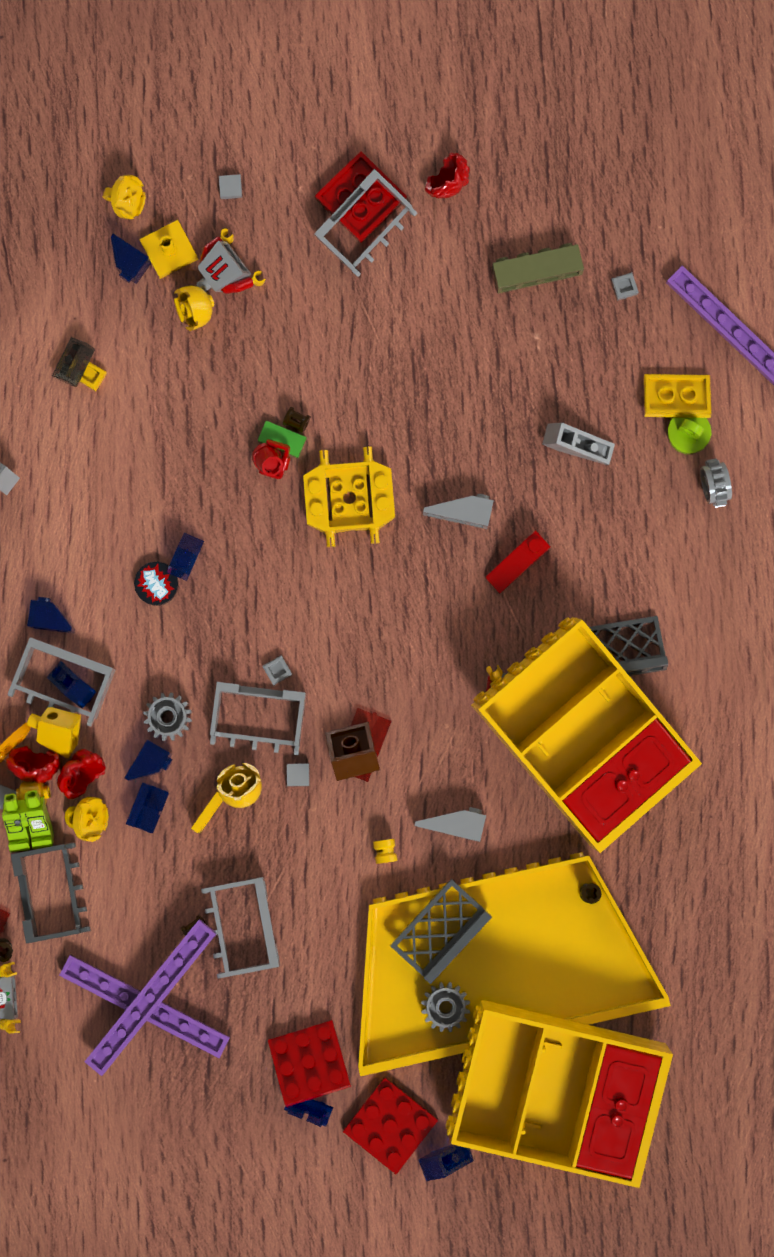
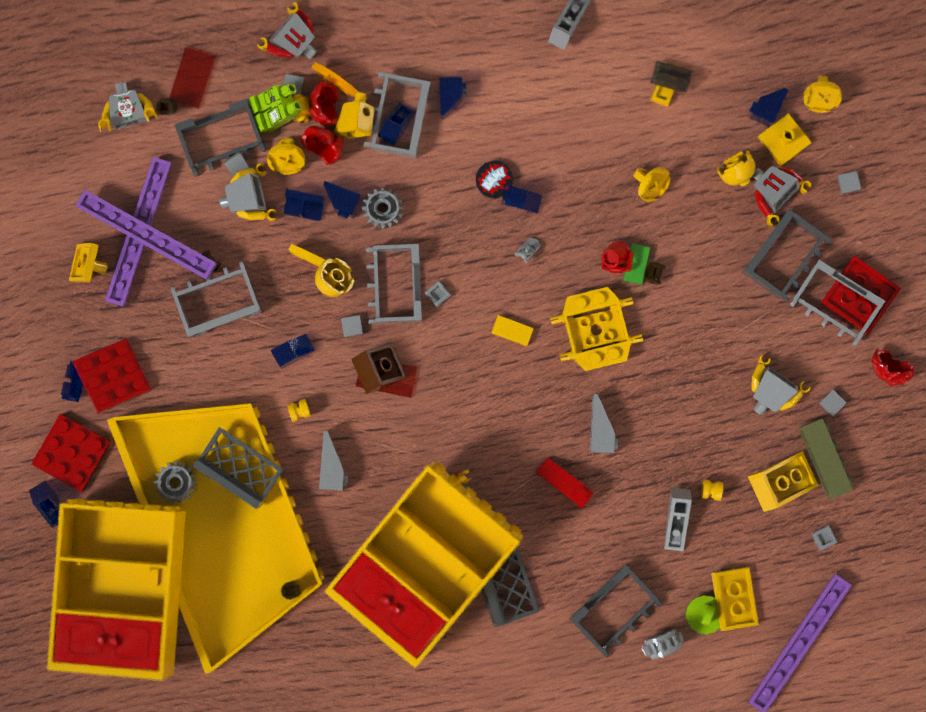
camera: 75 degrees right, 0 degrees up
none -> yellow tile [69,243,107,283]
none -> light grey torso [219,163,277,221]
none -> light grey tile [223,152,249,177]
none -> clear blue slope [270,334,315,369]
none -> yellow tile [491,315,534,347]
none -> light grey piece [515,237,541,264]
none -> dark grey hinge [569,565,662,658]
none -> yellow tile [633,167,671,203]
none -> yellow wheel [701,479,723,501]
none -> dark grey hinge [742,209,832,302]
none -> yellow slope [748,451,819,512]
none -> light grey torso [751,354,810,415]
none -> light grey tile [819,390,846,417]

